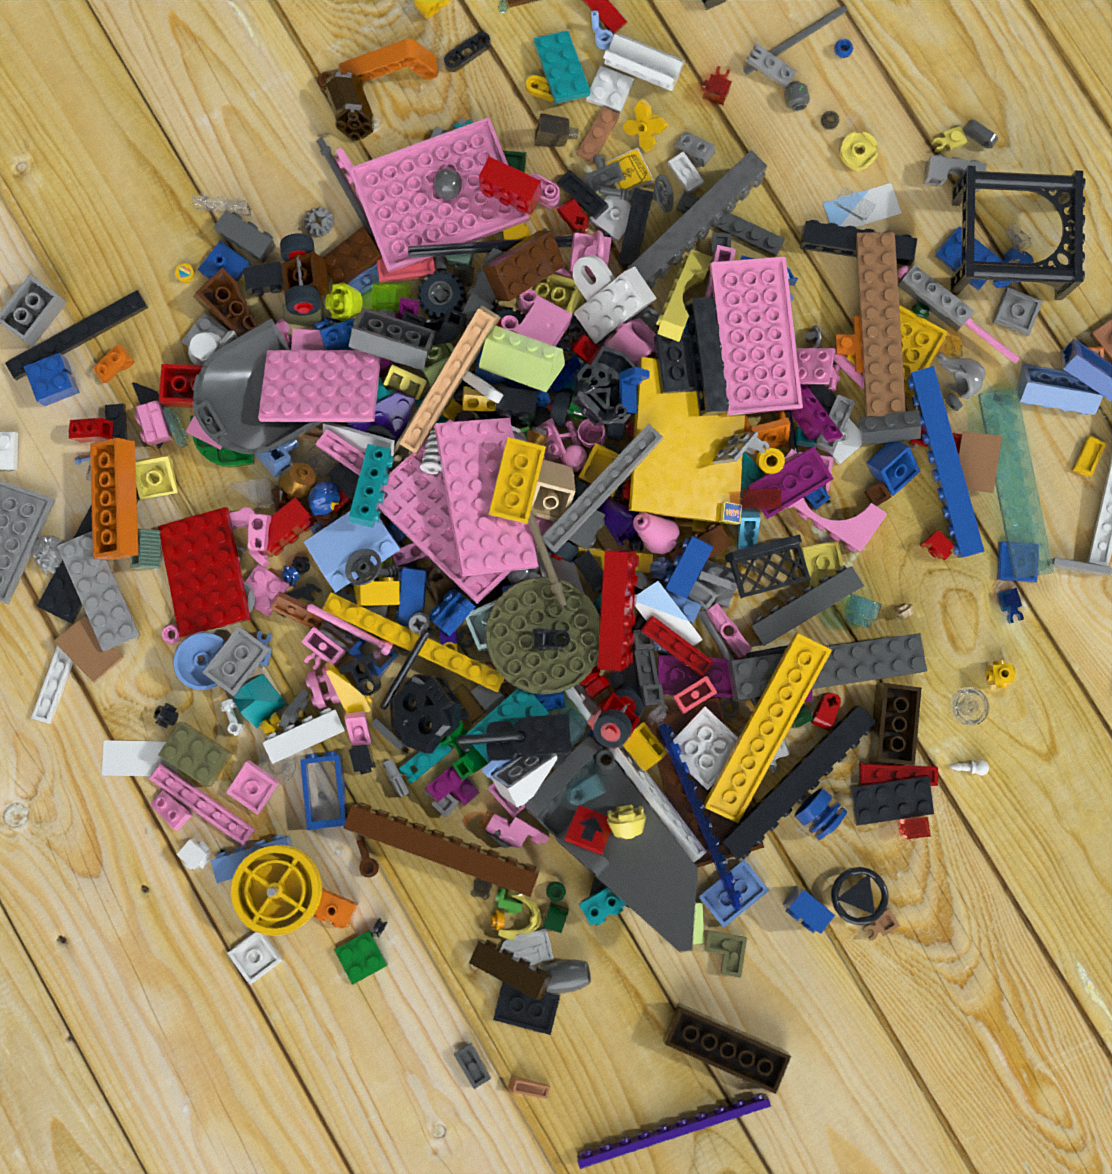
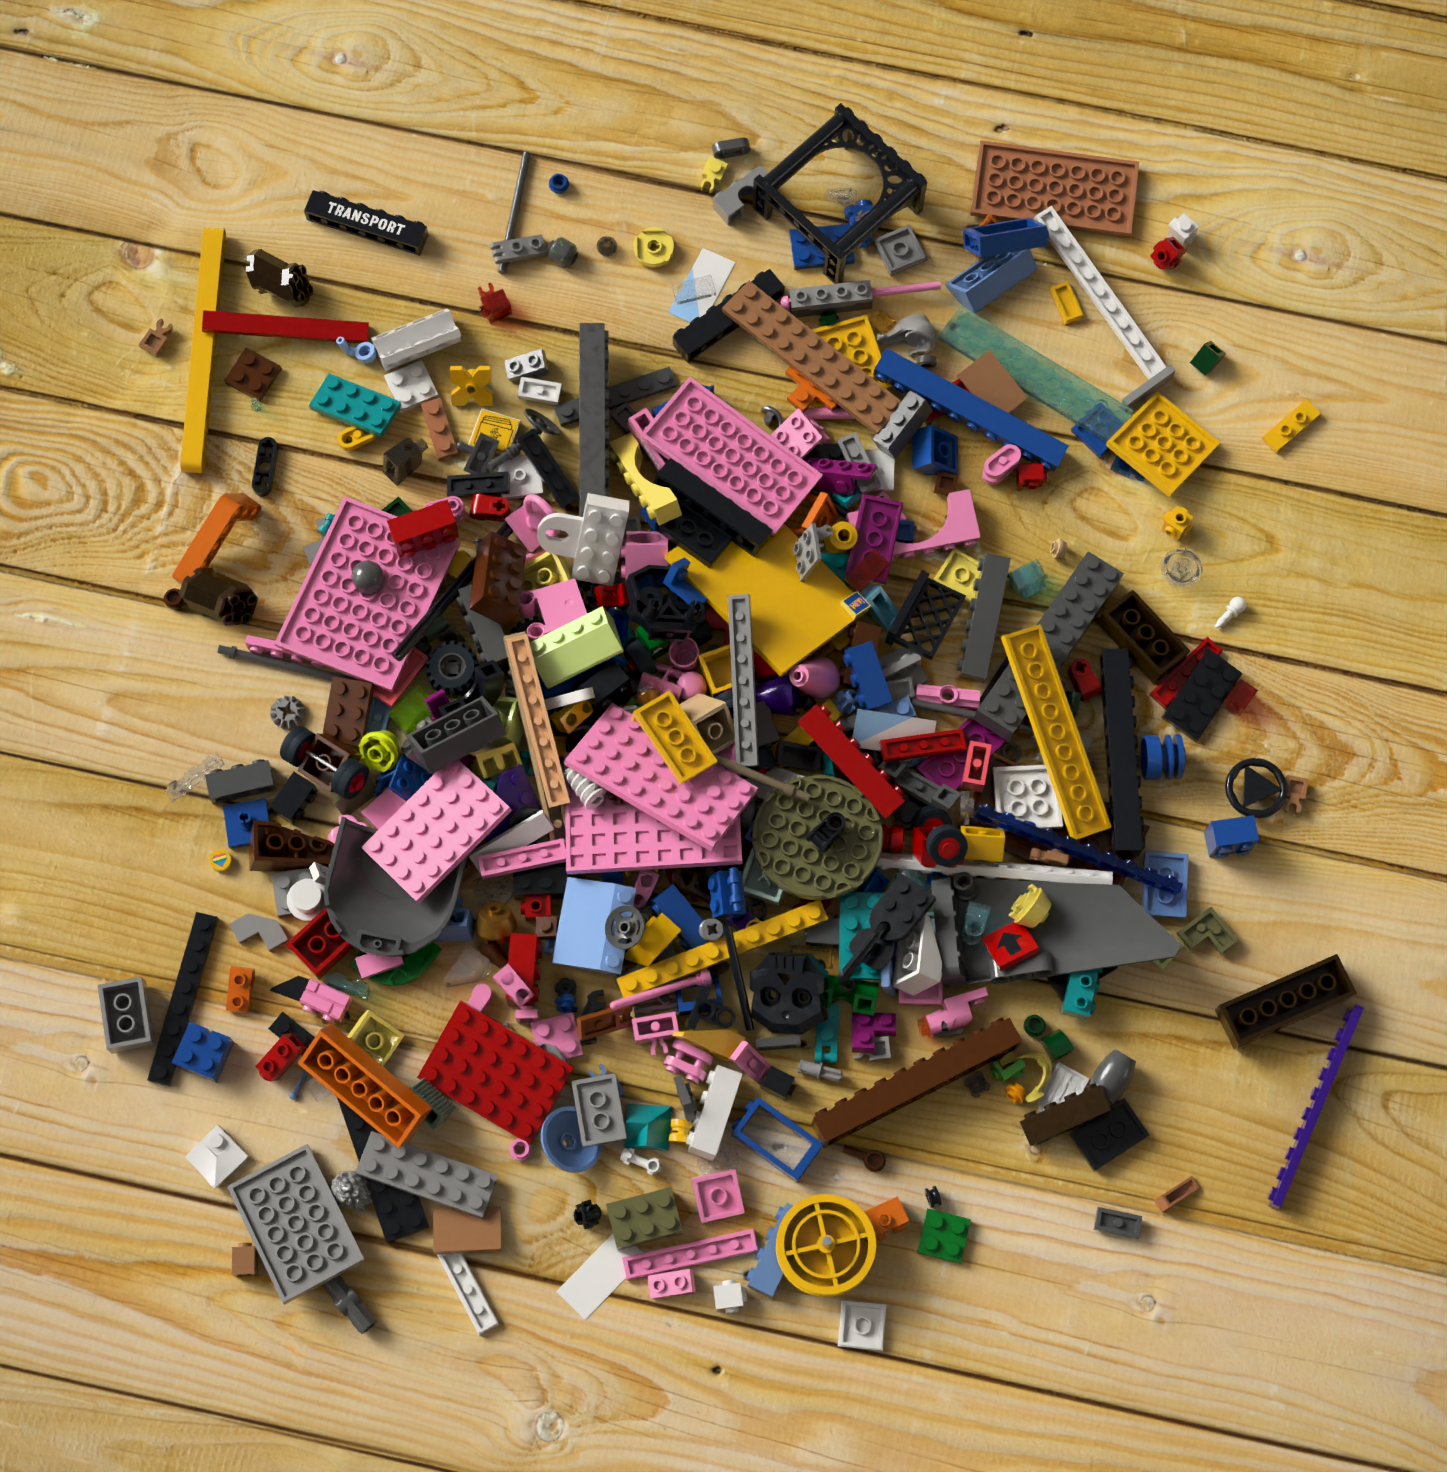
camera: 50 degrees left, 10 degrees down
blue hair [308,481,340,516] -> none
teal brick [349,444,394,528] -> none
none -> light grey tile [229,913,289,952]
none -> bright pink brick [982,444,1021,485]
none -> medium nougat plate [1029,848,1069,867]
none -> yellow plate [1106,391,1221,497]

